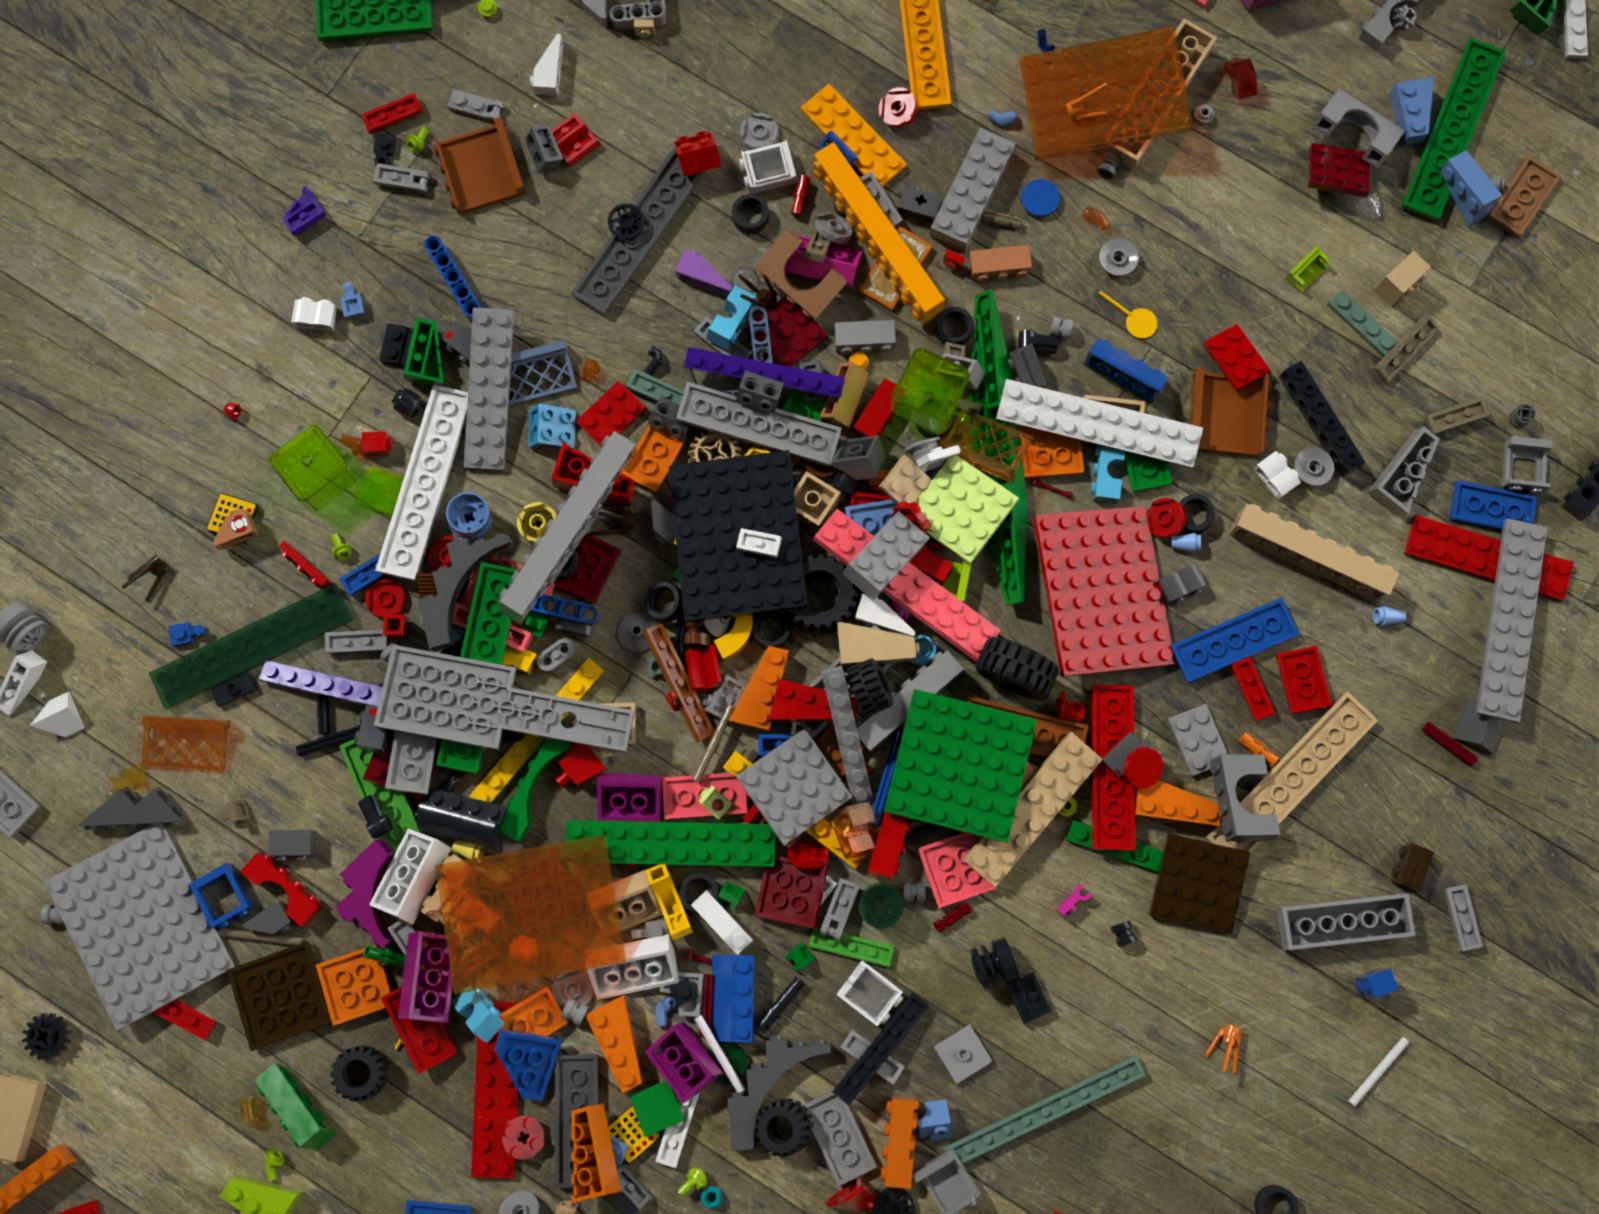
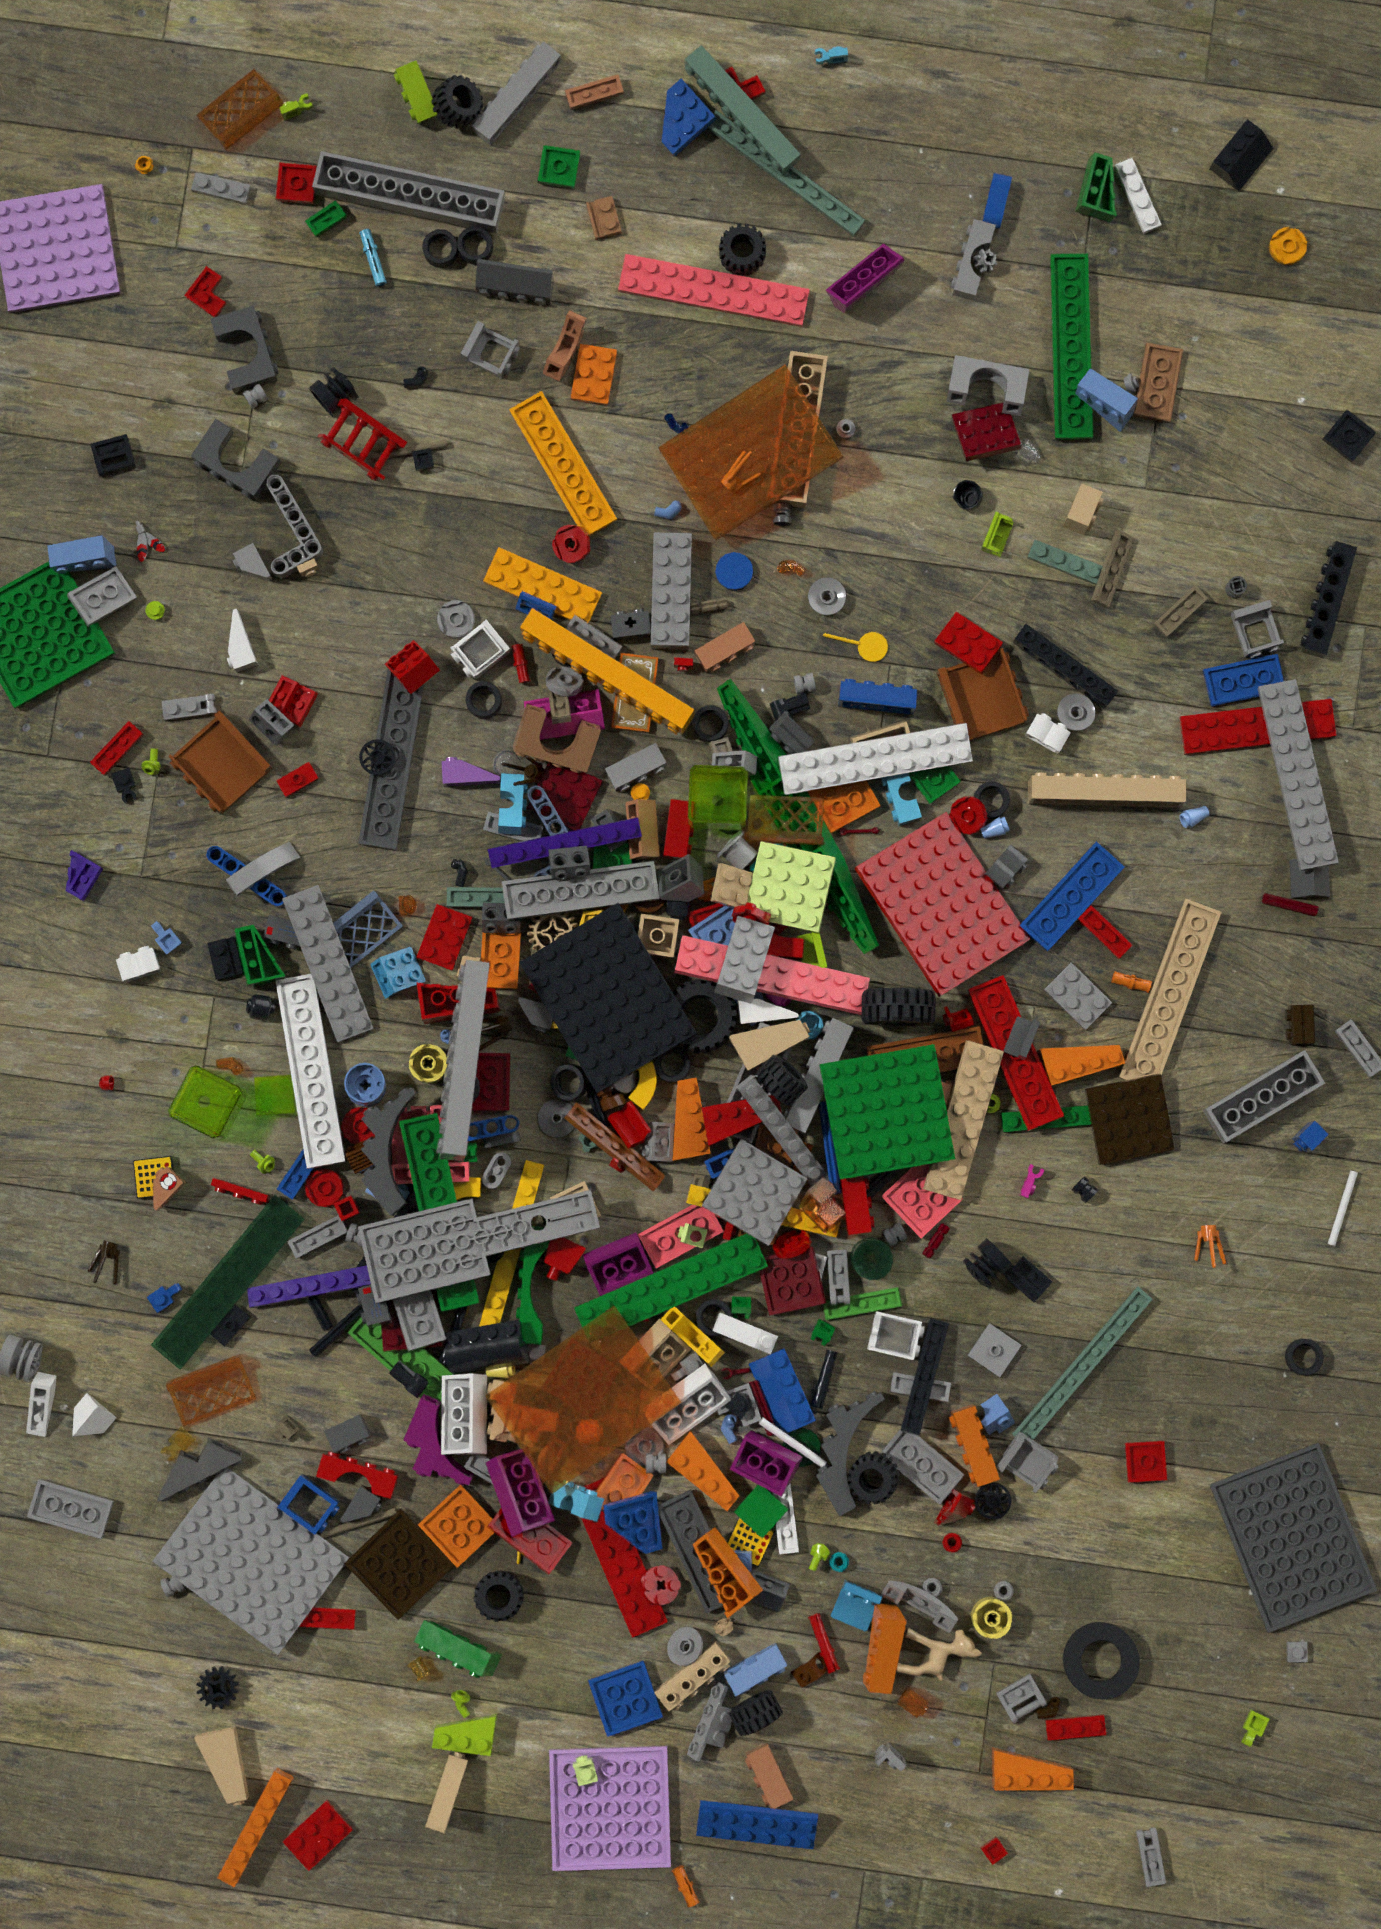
camera: 25 degrees left, 5 degrees up
red brick [362,431,393,457] -> none
green pin [363,945,406,969] -> none
light grey plate [373,163,431,194] -> none
dark tan bar [693,704,735,783] -> none
white plate [736,528,782,558] -> none
white plate [916,445,961,467] -> none
dark tan tile [958,399,984,413] -> none
red tile [1124,746,1163,789] -> none
arch [1210,754,1281,841] -> none
clear red brick [1224,58,1257,100] -> none
red plate [1275,645,1332,714] -> none
light grey wedge [1368,426,1439,517] -> none
medium blue wedge [1389,77,1434,147] -> none
none -> light grey slope [226,842,300,896]
none -> red plate [276,762,319,798]
none -> black hair [953,480,983,511]

